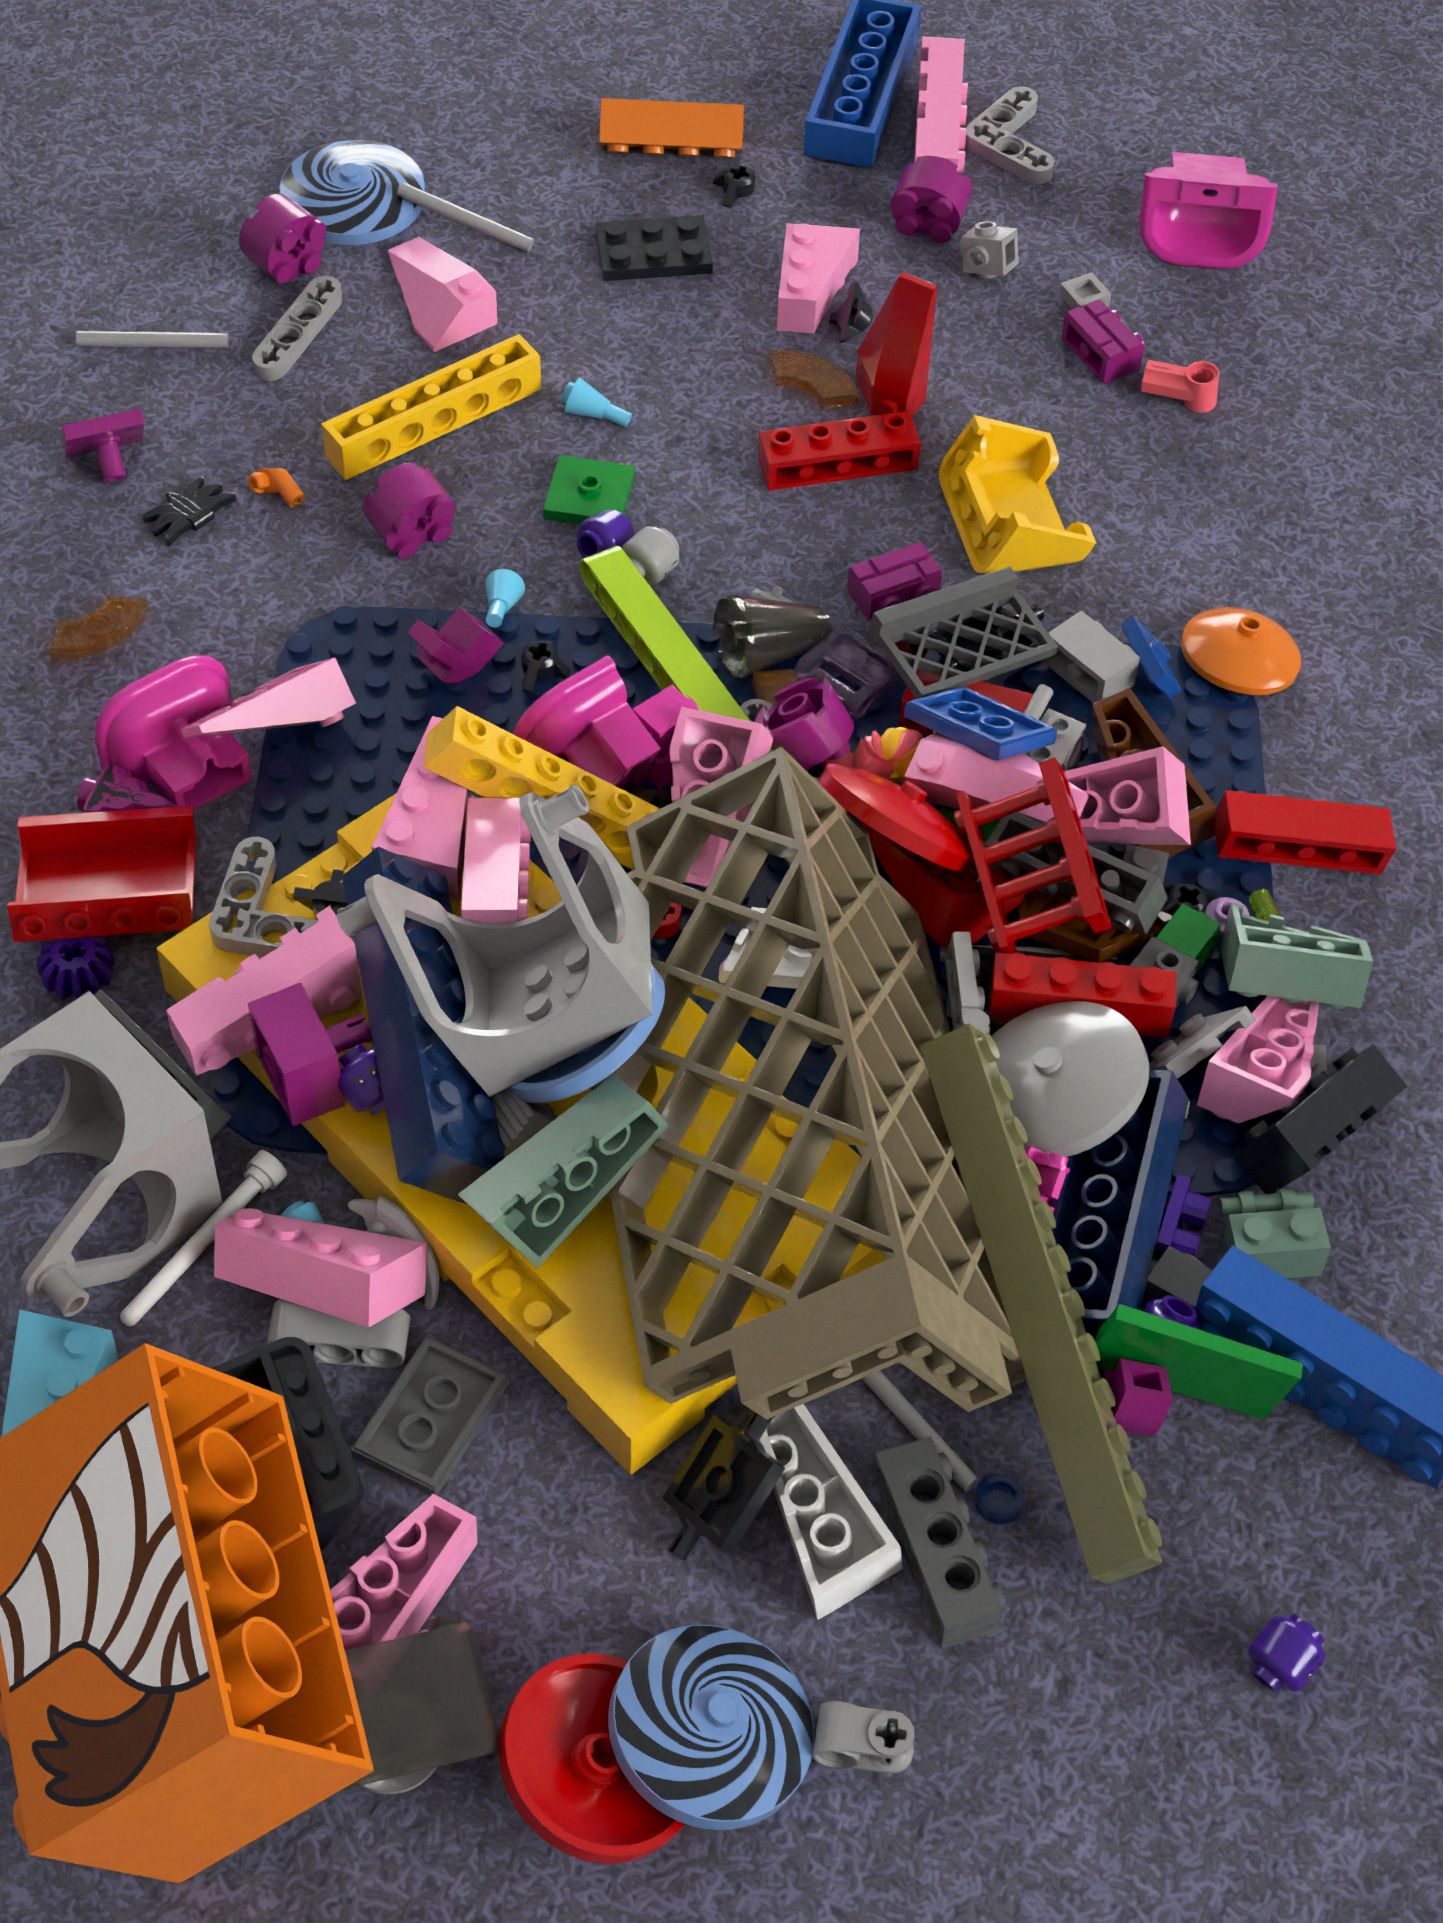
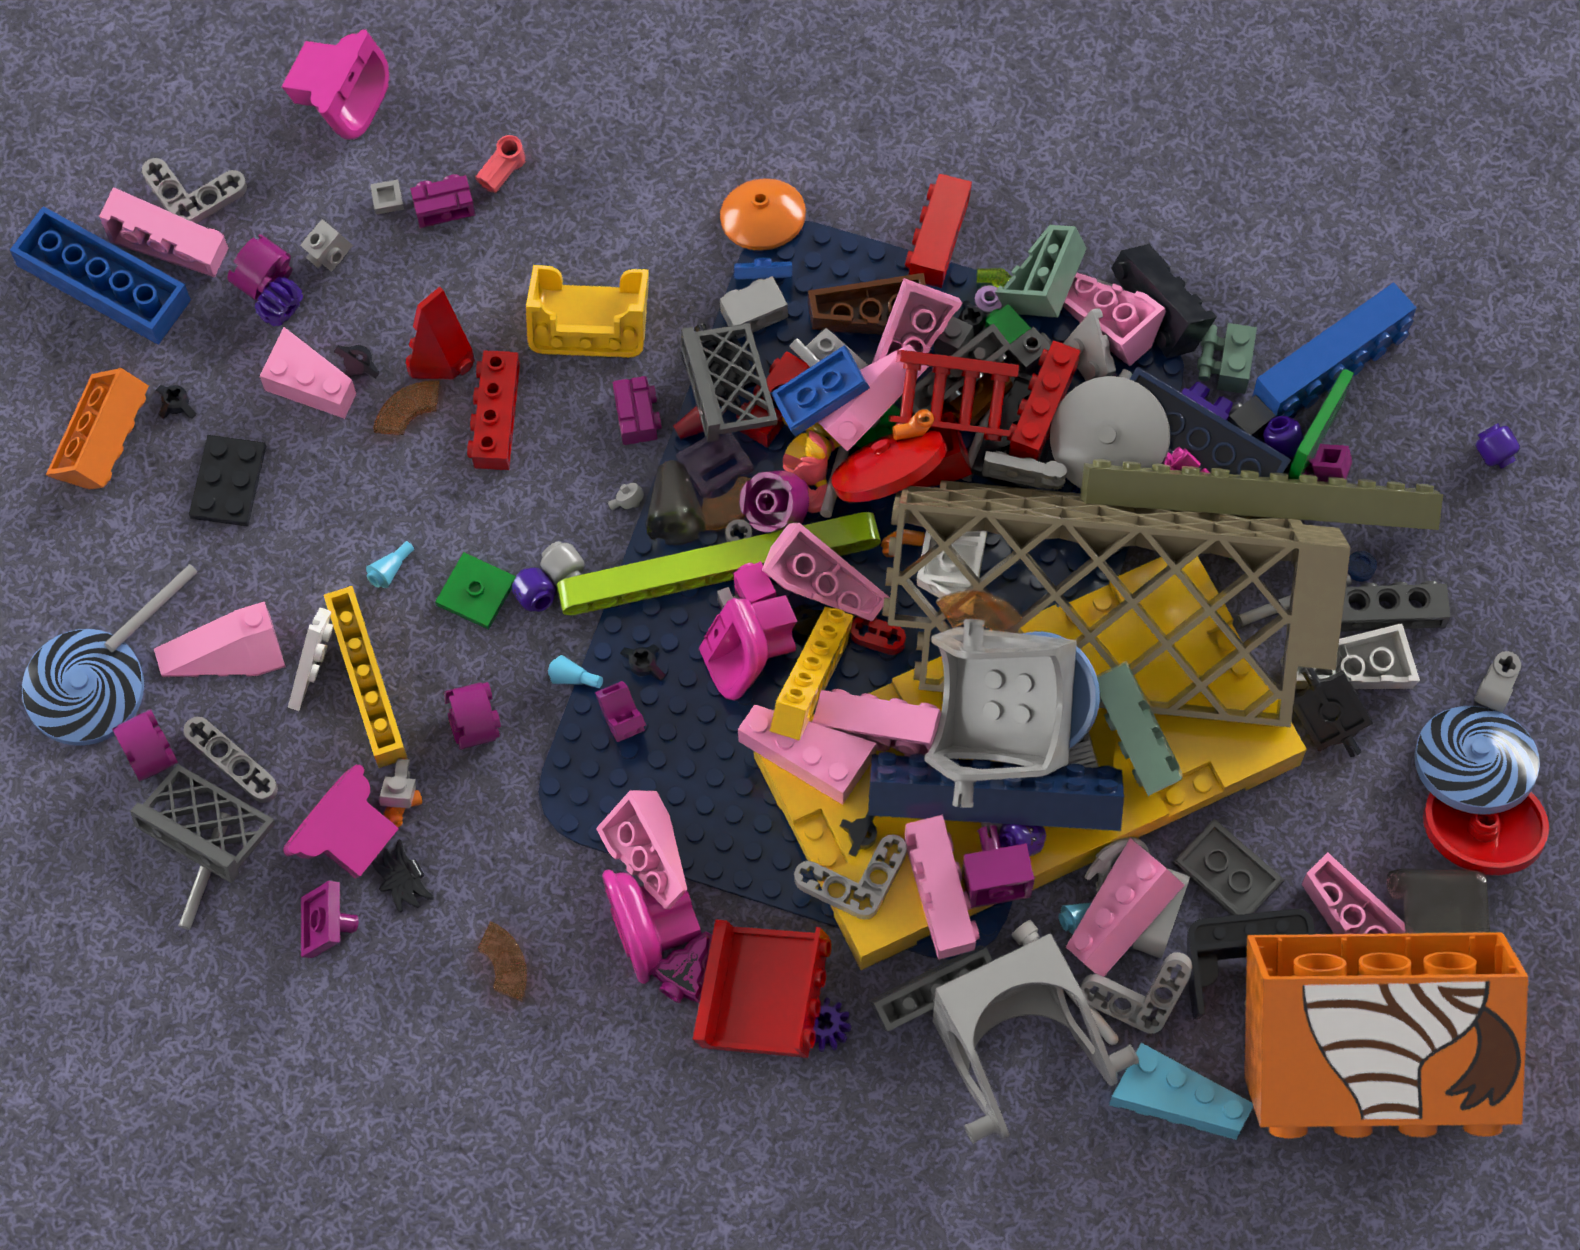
camera: 70 degrees left, 15 degrees up
none -> dark grey fence [130,764,276,883]
none -> dark purple gear [255,277,303,327]
none -> dark pink piece [283,765,399,878]
none -> white wing [288,608,333,711]
none -> light grey plate [379,758,416,808]
none -> orange arm [892,409,934,440]
none -> clear orange tile [936,590,1023,632]
none -> light grey beam [1080,952,1192,1034]

